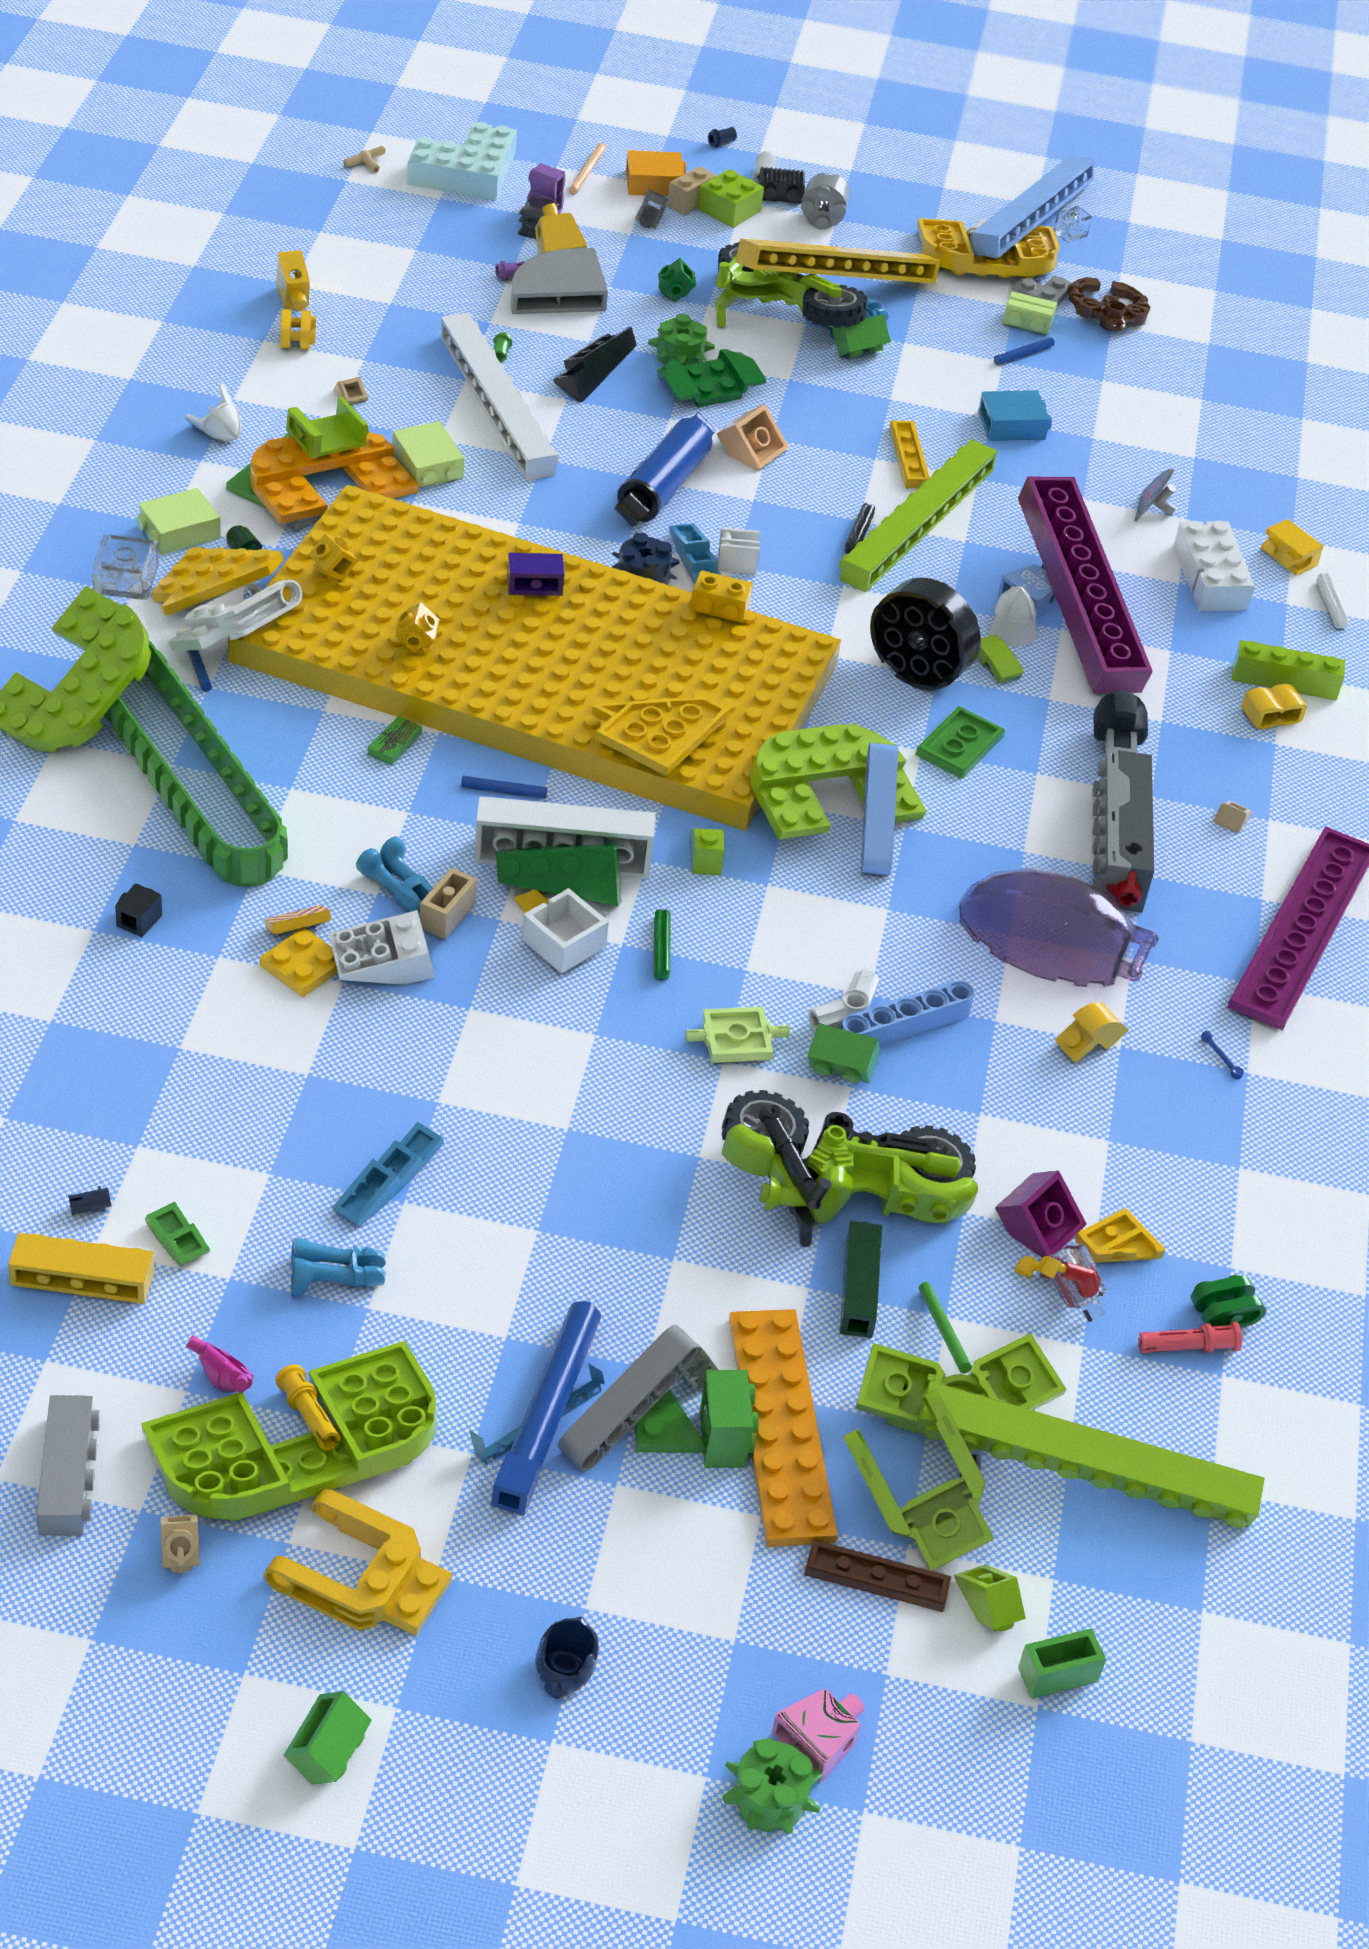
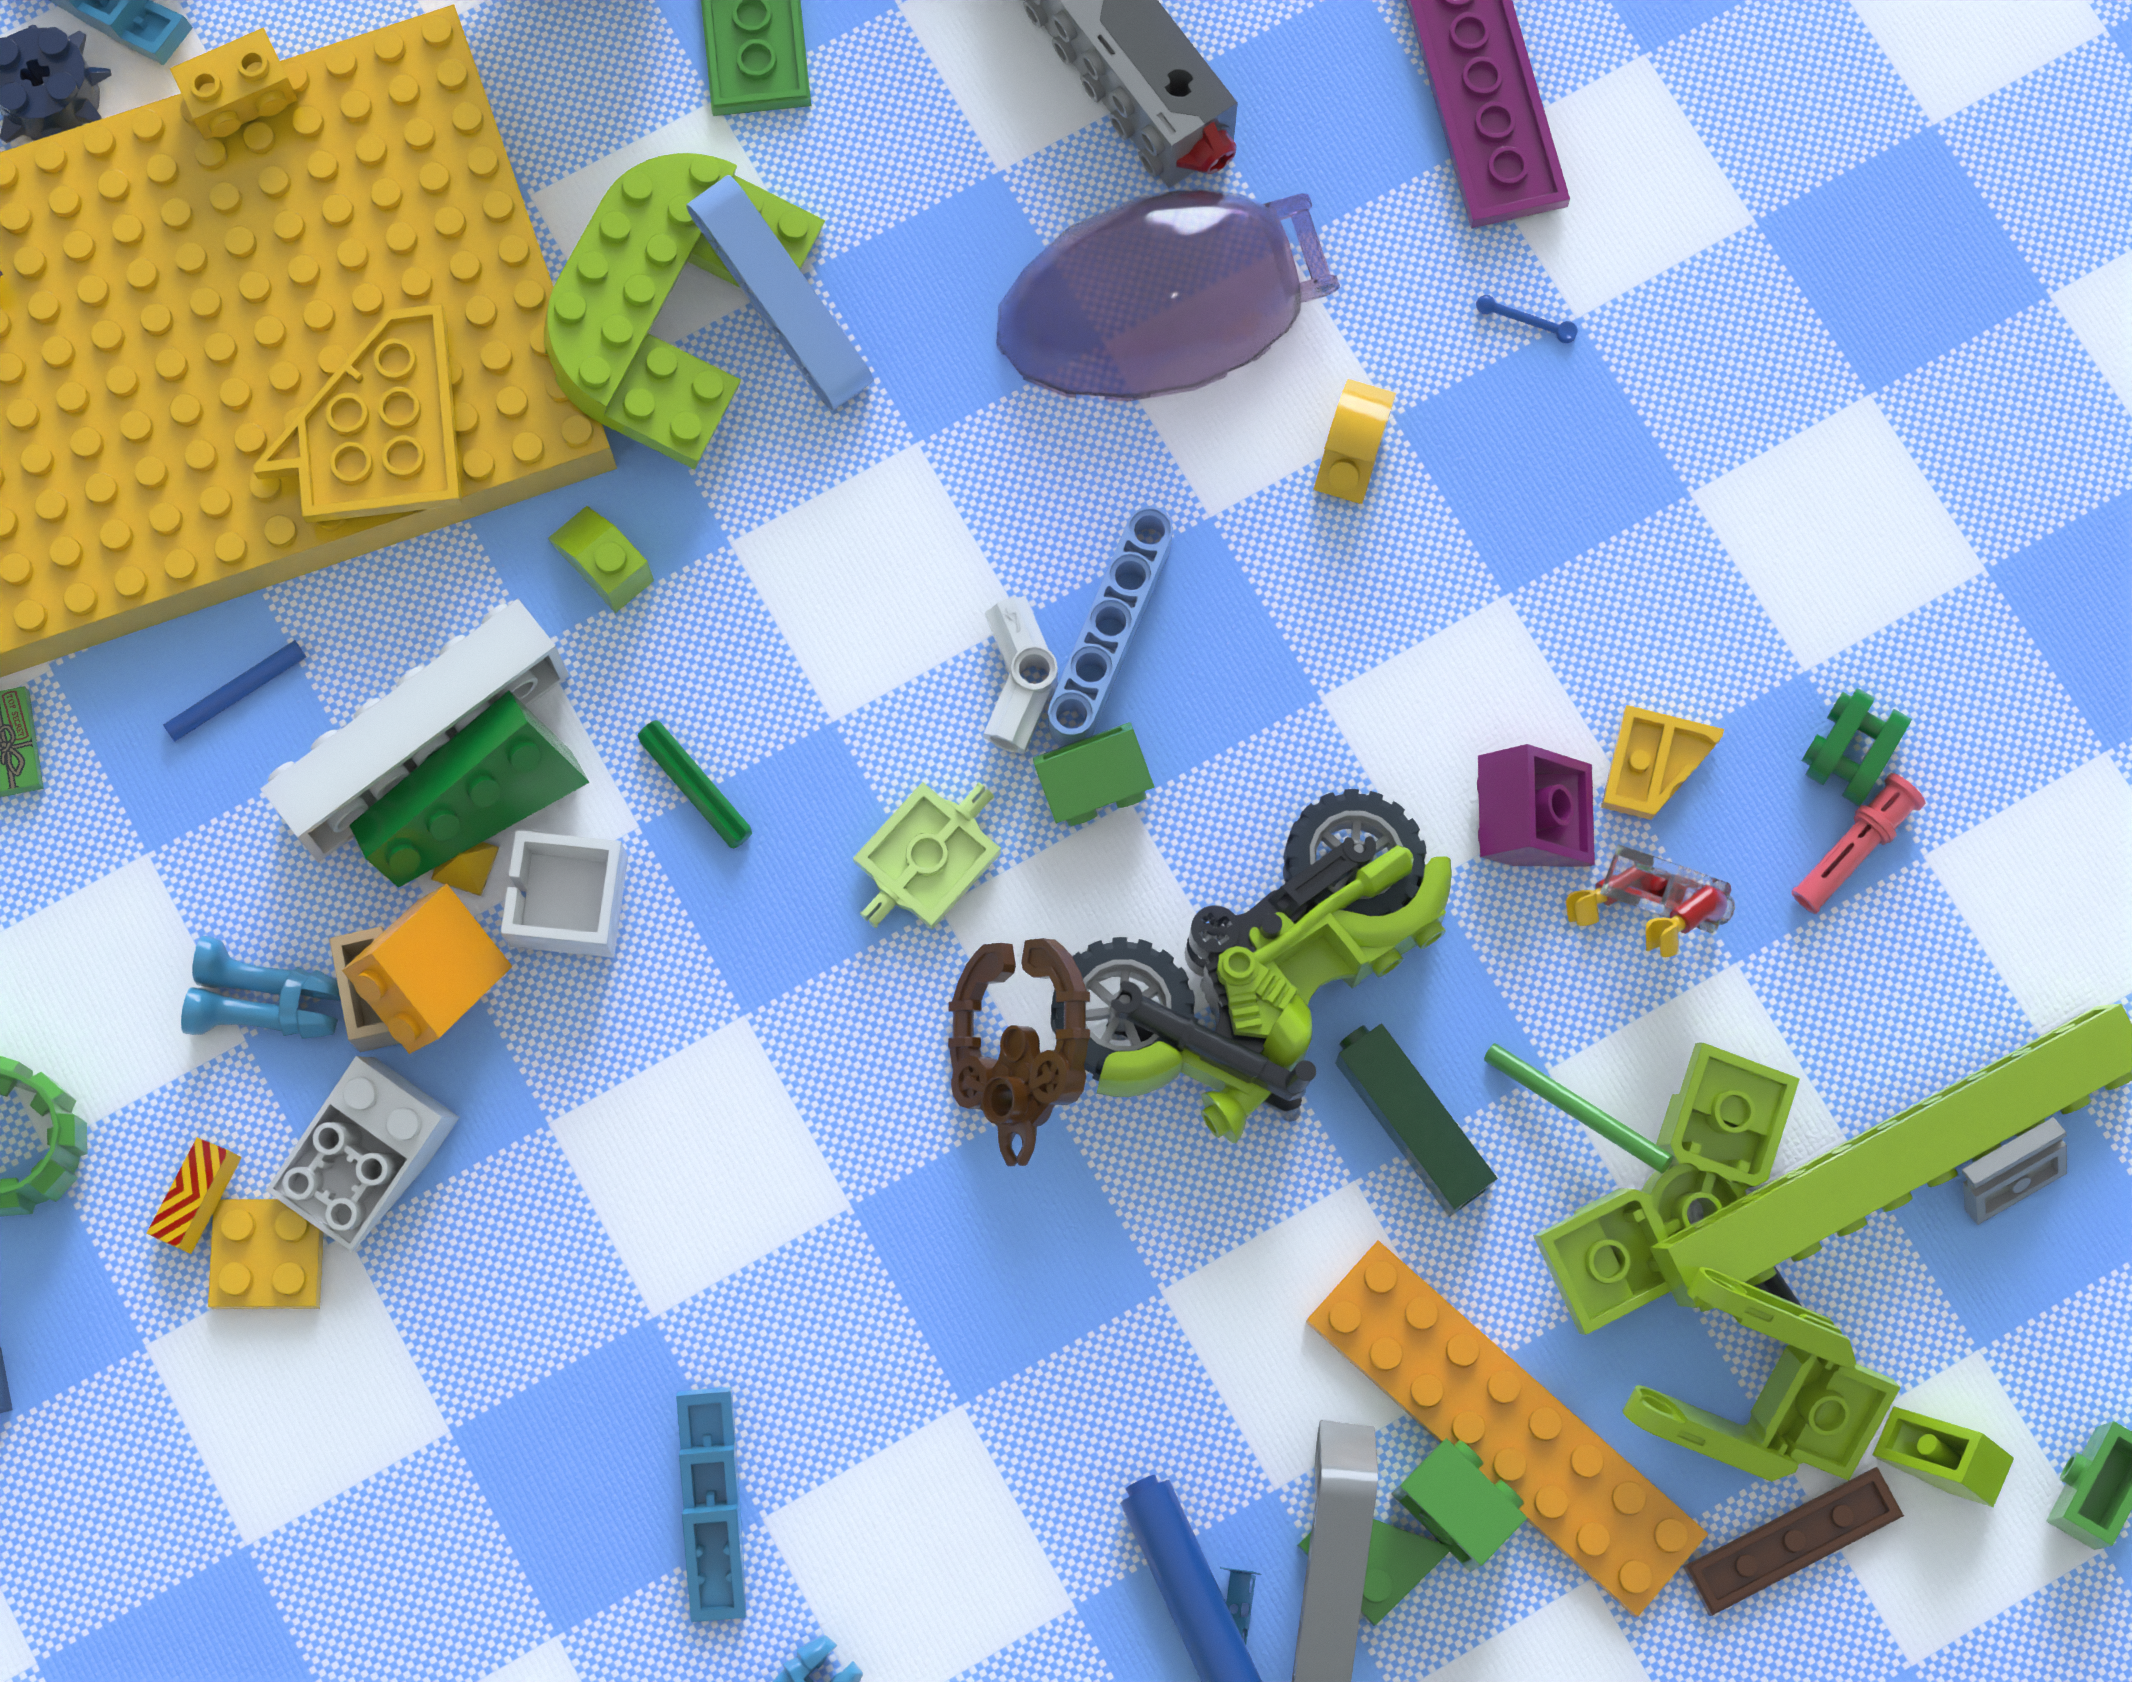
camera: 35 degrees left, 30 degrees up
none -> light orange brick [342,884,513,1054]
none -> reddish brown piece [948,938,1090,1167]
none -> light grey plate [1962,1117,2067,1225]

